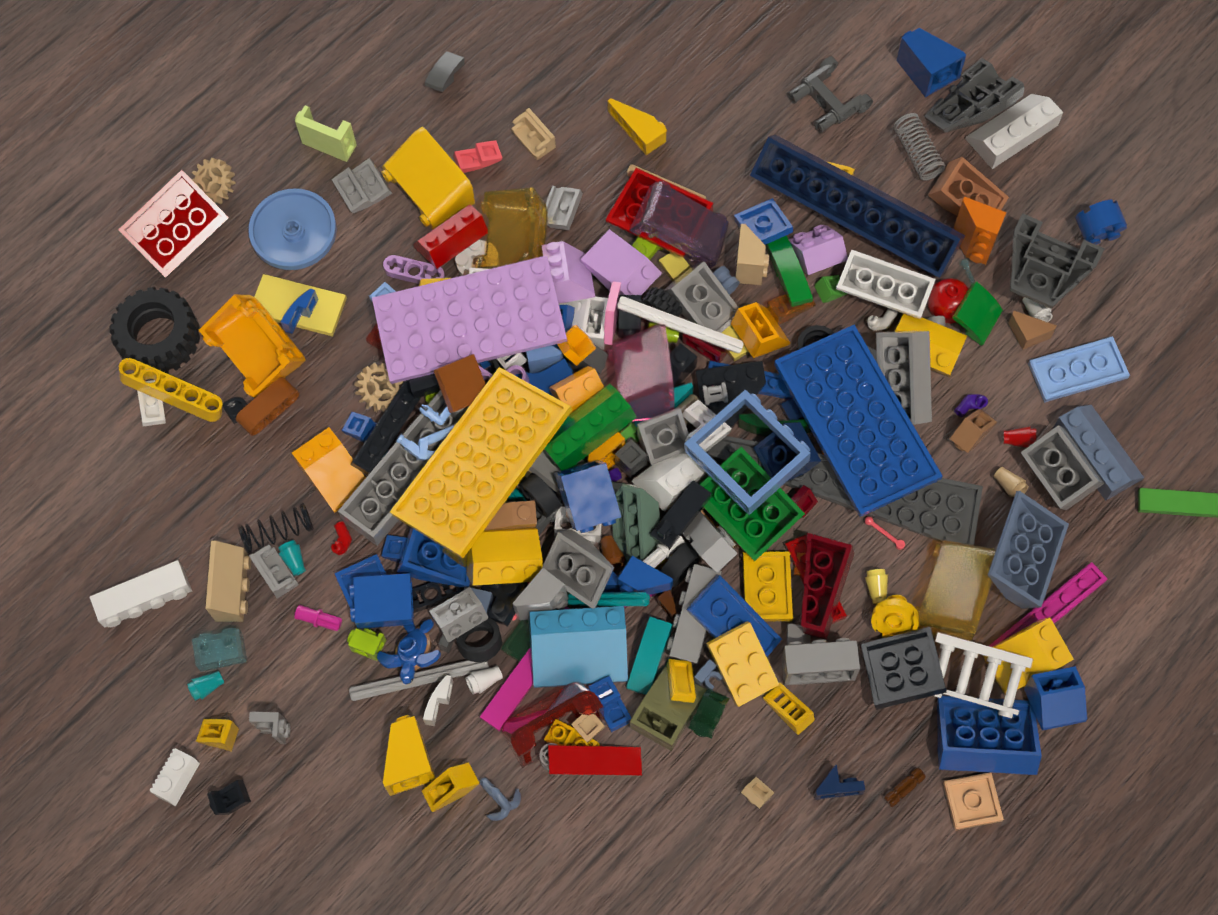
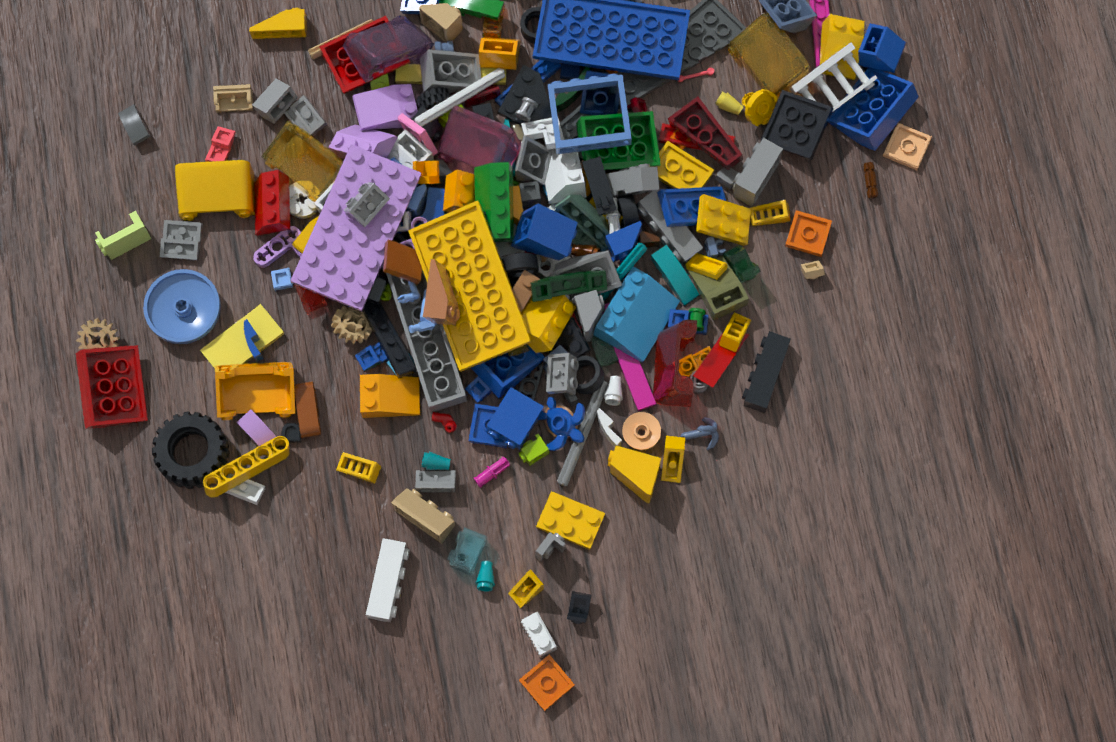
camera: 55 degrees left, 5 degrees up
black piece [238,503,314,554] -> none
tan plate [571,708,606,743] -> none
dark blue slope [814,764,865,800] -> none
none -> lavender slope [237,409,276,446]
none -> light grey brick [252,79,298,124]
none -> yellow slope [336,452,381,484]
none -> light grey bracket [344,182,390,227]
none -> nougat slope [423,259,460,326]
none -> orange plate [519,654,575,712]
none -> dark green slope [530,270,608,302]
none -> yellow plate [536,491,605,550]
none -> light nougat dish [622,412,661,450]
none -> green bush [687,308,706,331]
none -> yellow slope [719,312,751,352]
none -> black brick [742,331,791,413]
none -> orange plate [785,210,832,257]

